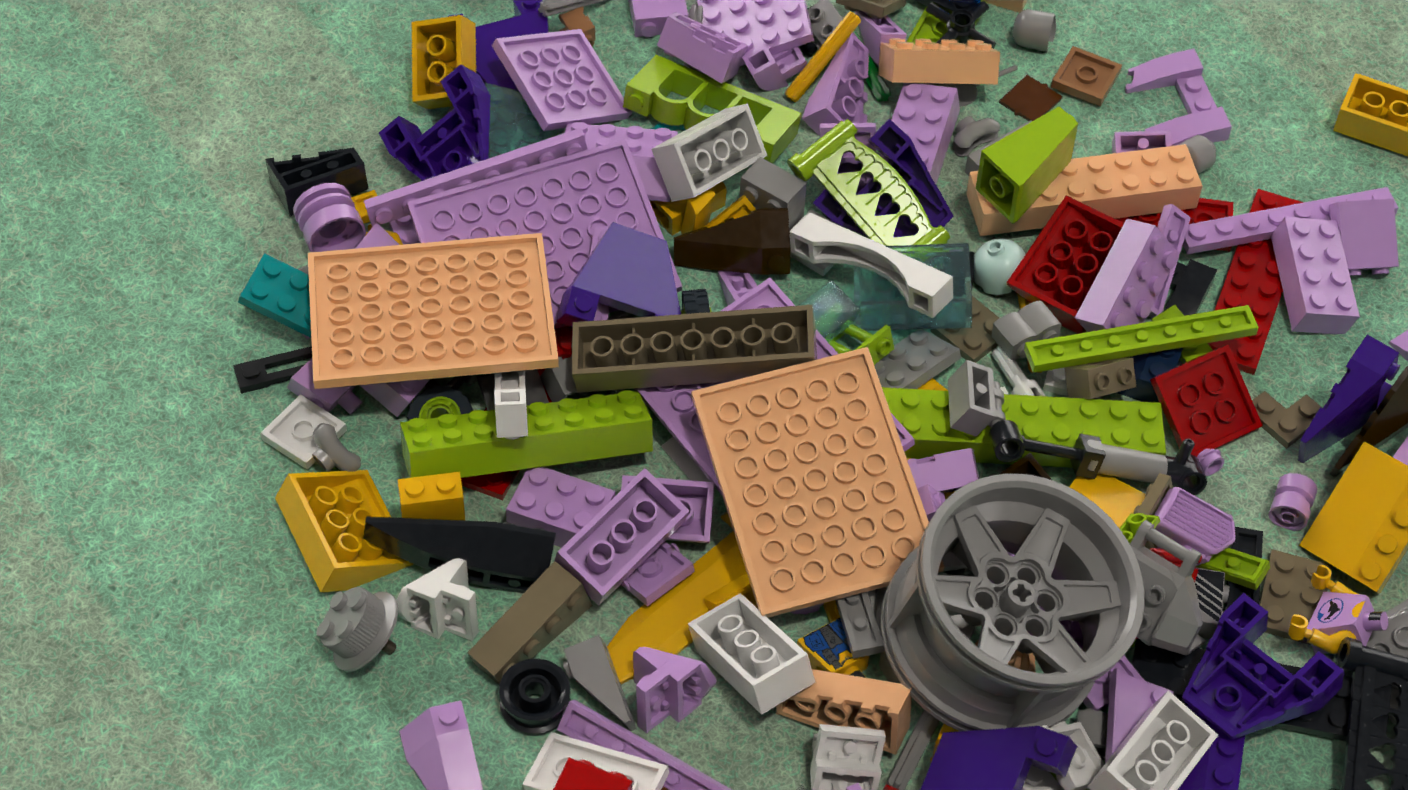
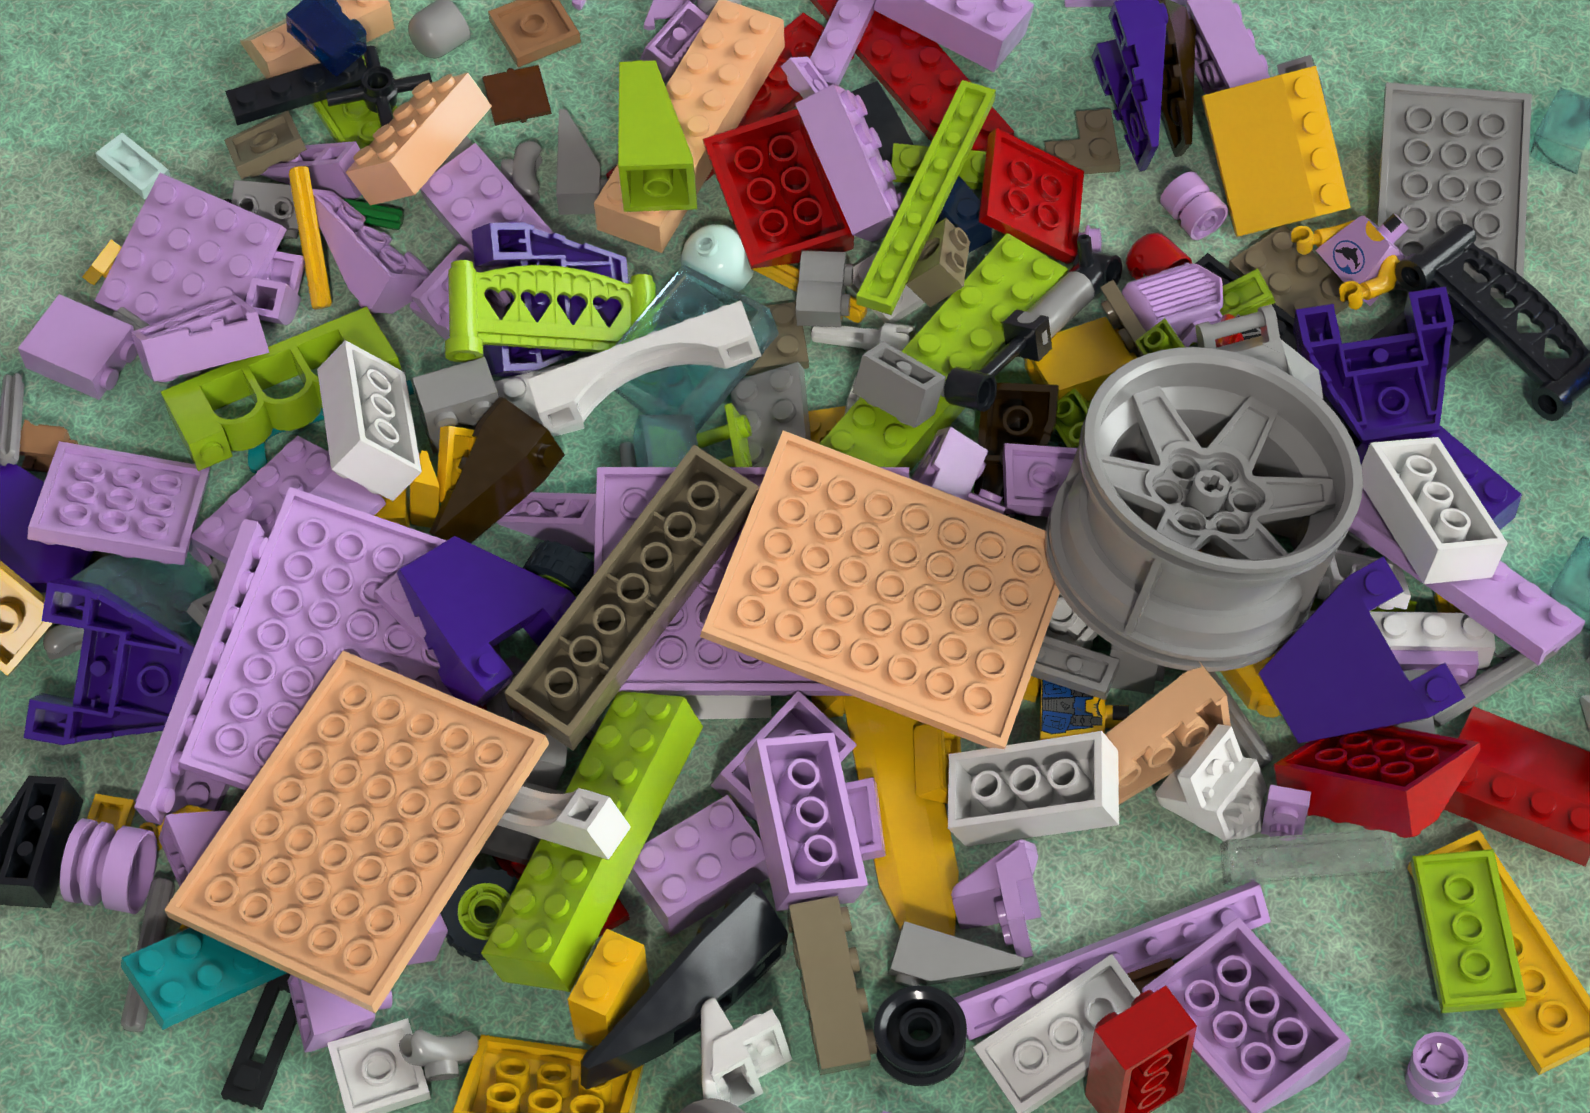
camera: 50 degrees left, 5 degrees up
none -> red helmet [1126,233,1192,280]

